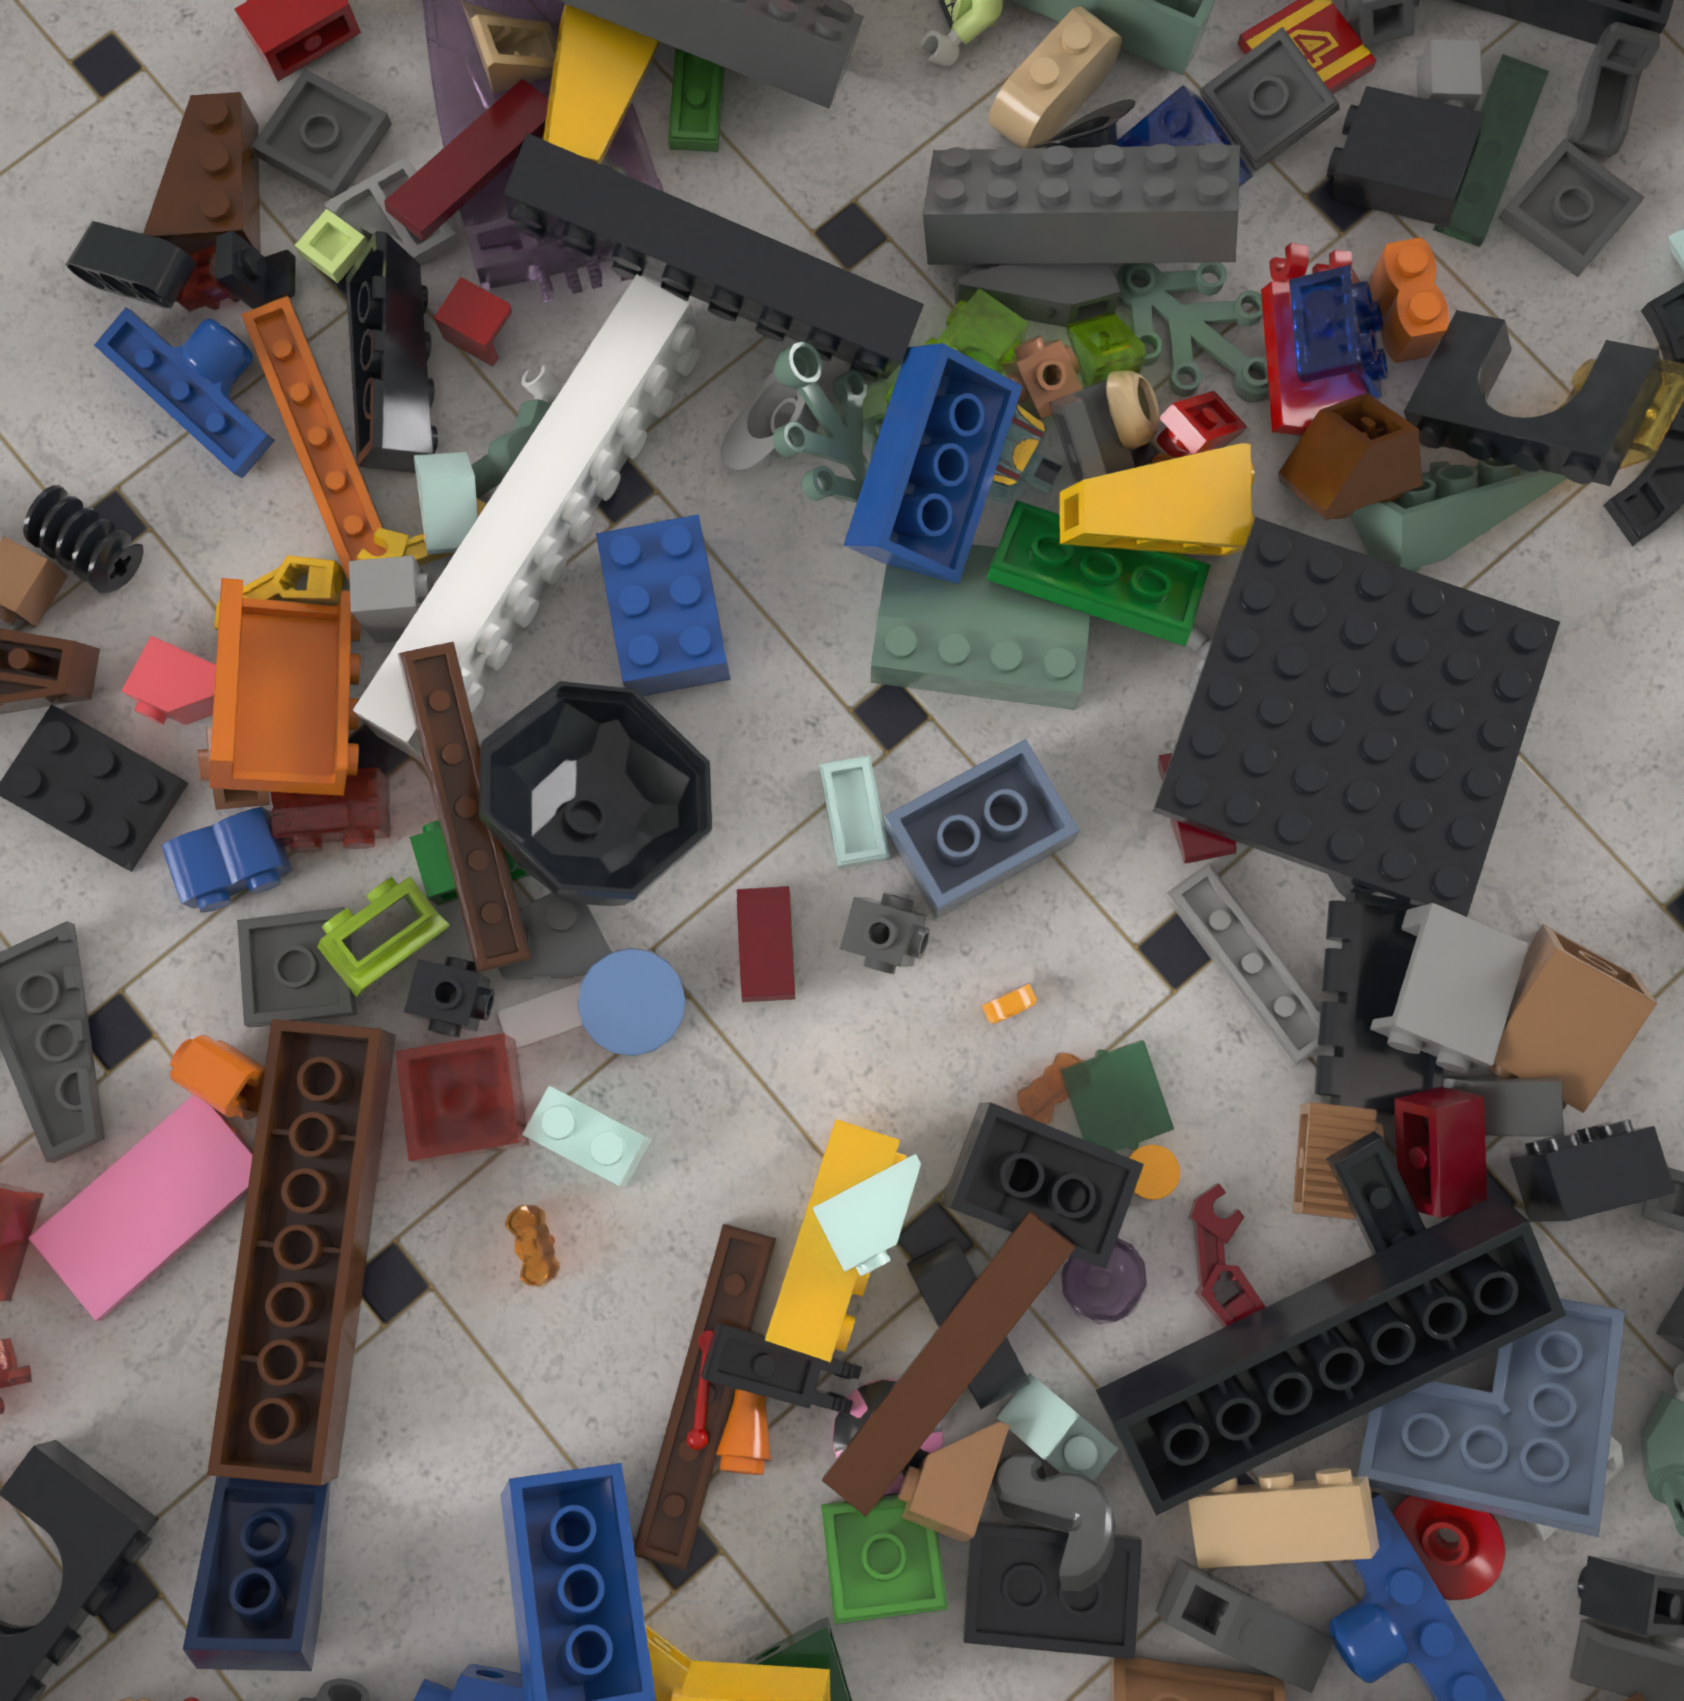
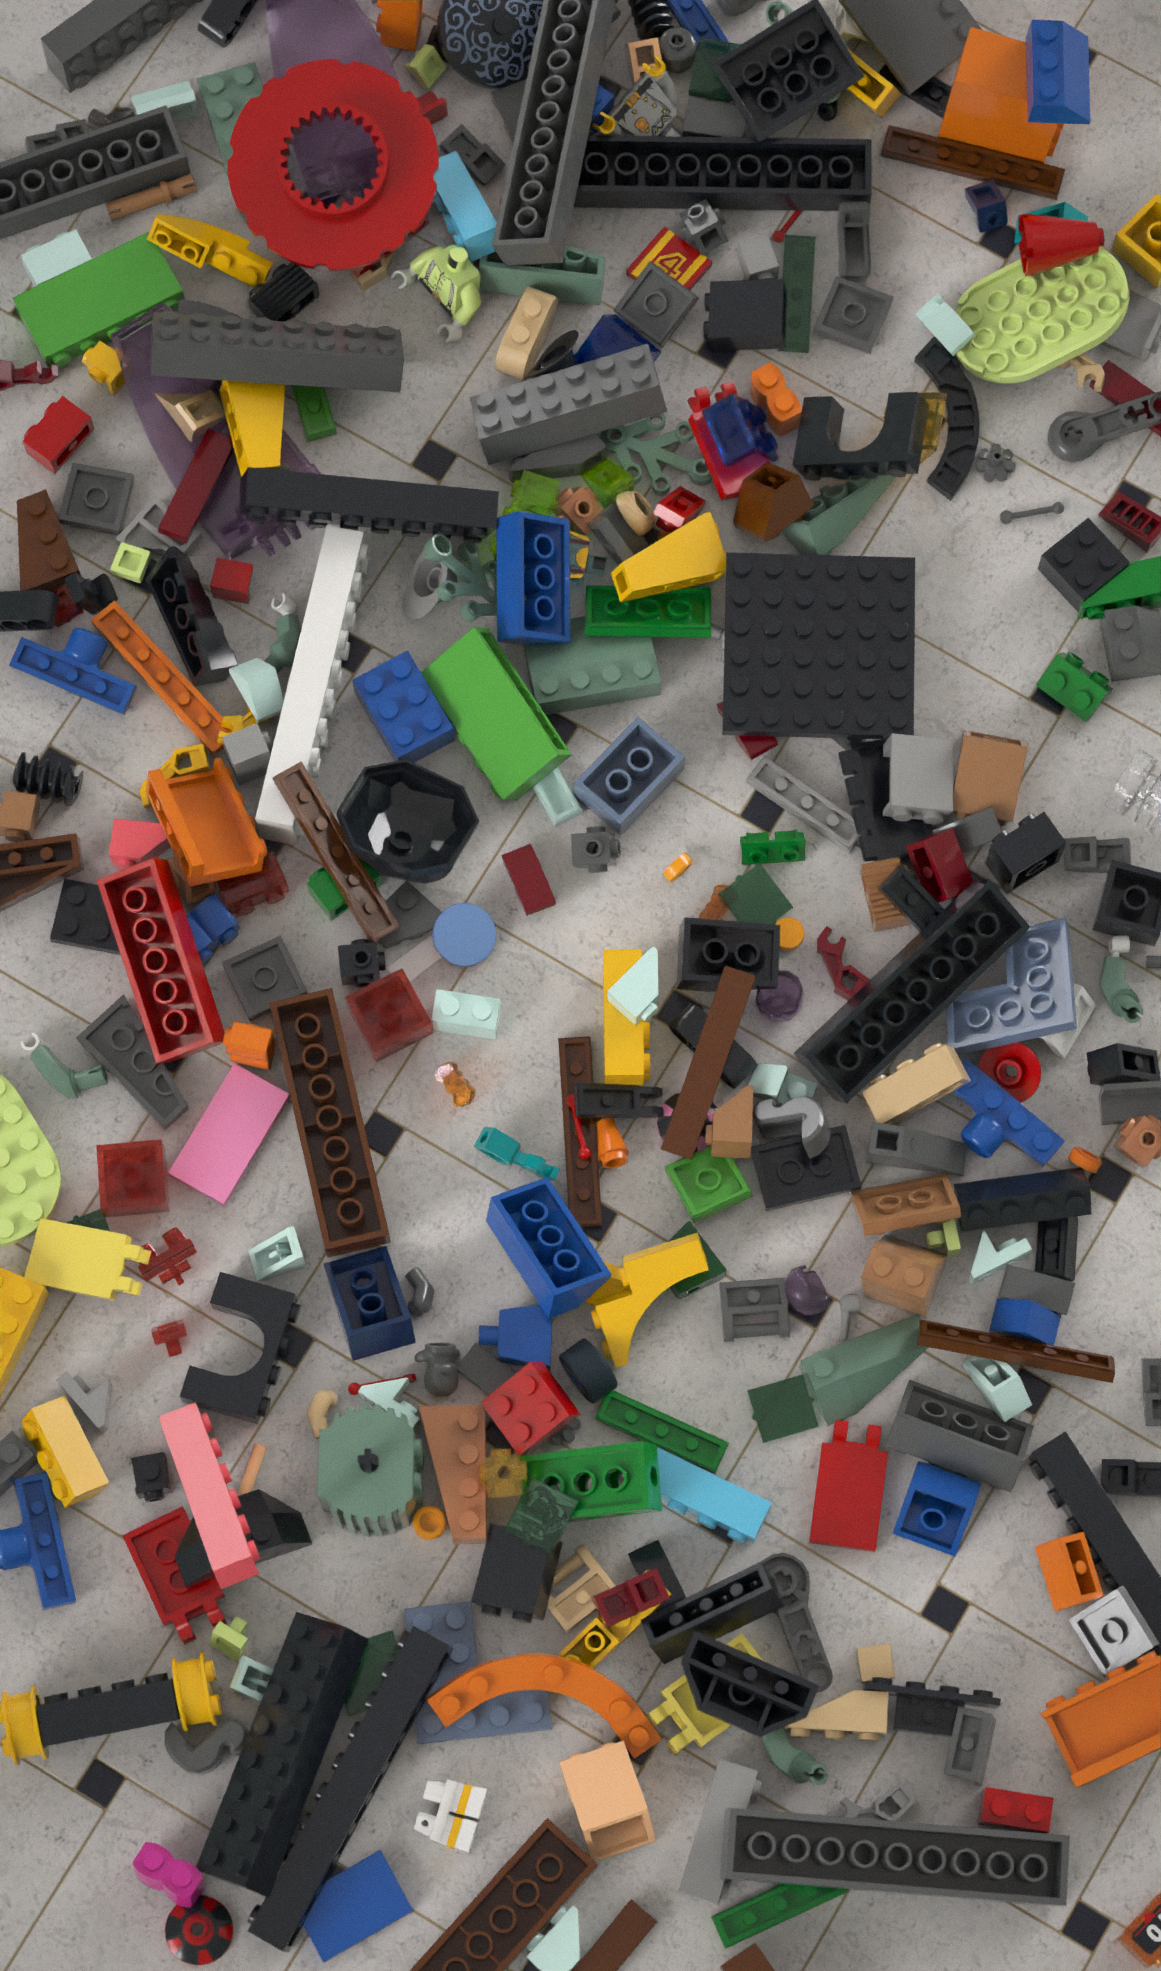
camera: 20 degrees left, 5 degrees down
lime window [317,876,450,998] -> none
none -> red brick [96,858,225,1063]
none -> light aqua slope [248,1226,306,1281]
none -> dark grey arm [405,1267,434,1317]
none -> bright green brick [421,627,572,800]
none -> teal piece [474,1127,561,1181]
none -> green hinge [740,829,806,865]
none -> red hinge [773,210,802,243]

